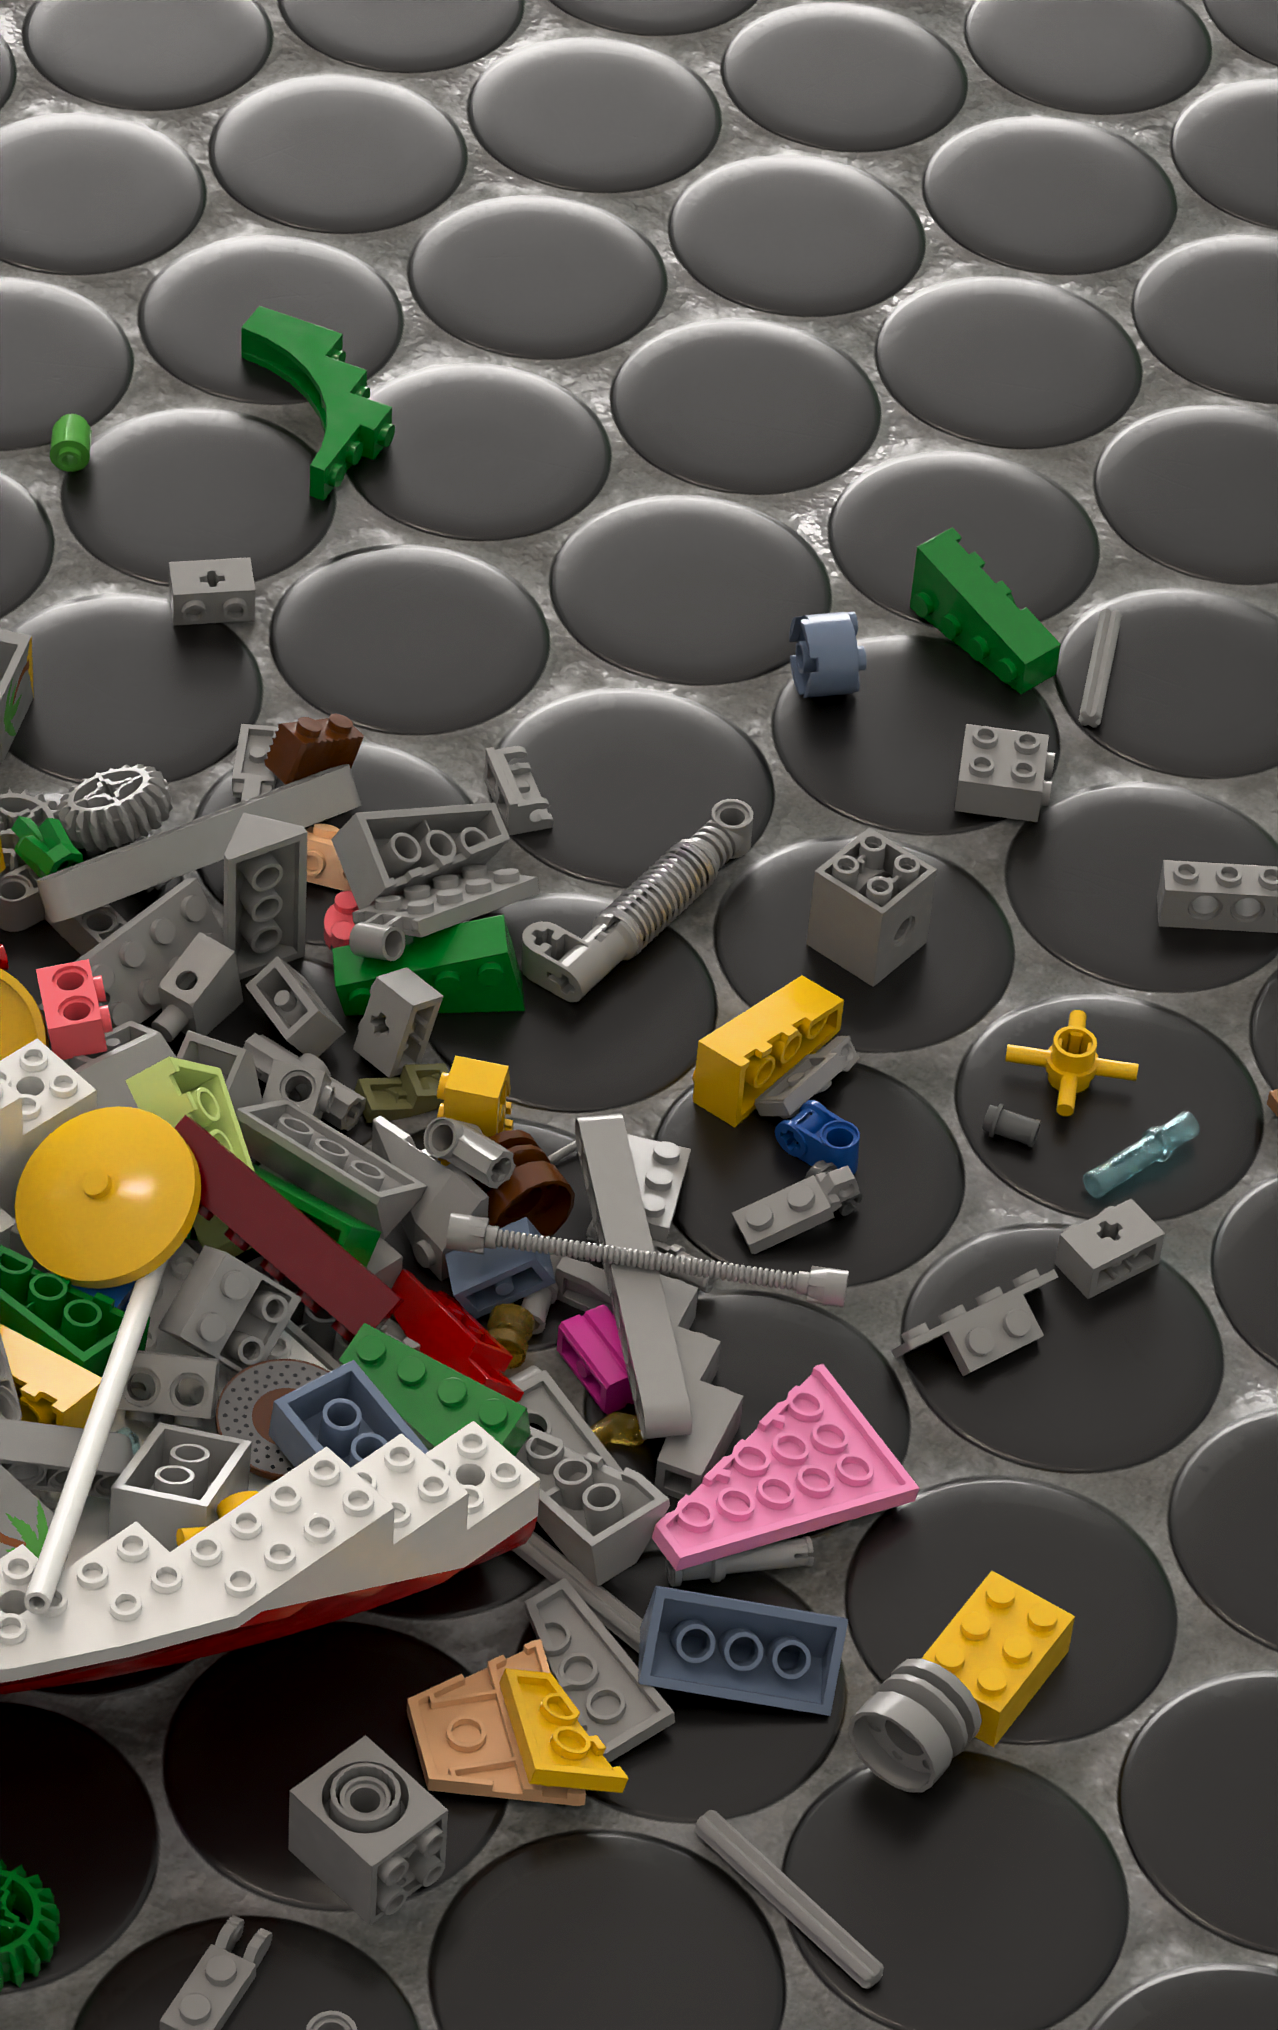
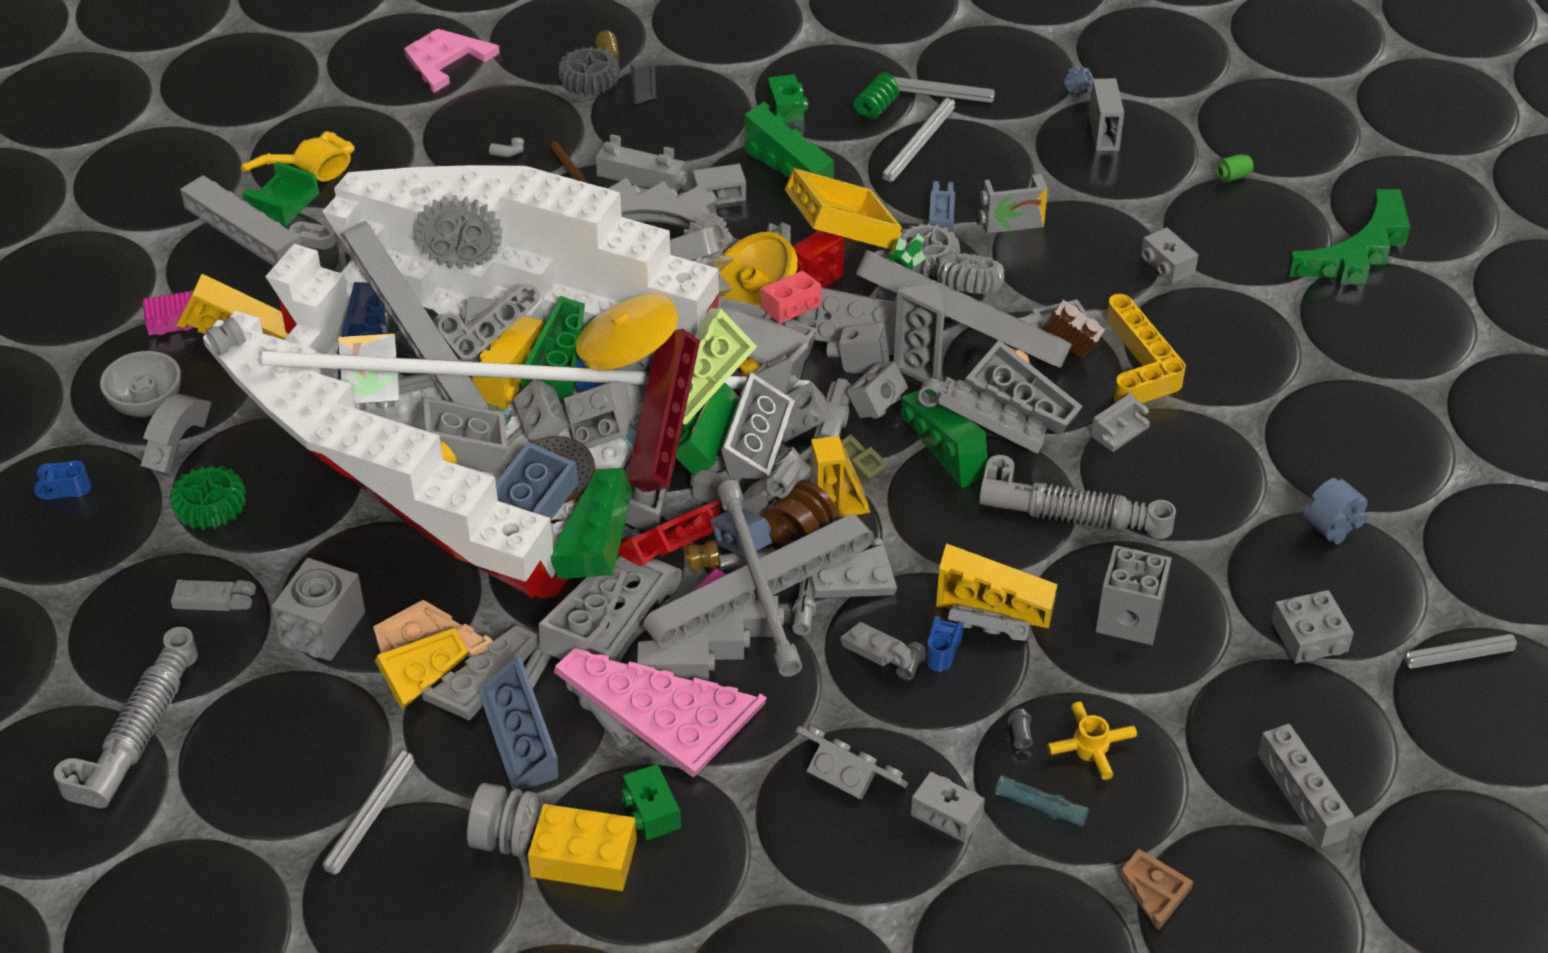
camera: 70 degrees right, 0 degrees up
light grey brick [353,967,443,1078] -> none
green wedge [910,527,1061,694] -> none
none -> green brick [620,764,681,841]
none -> yellow beam [1106,294,1186,403]

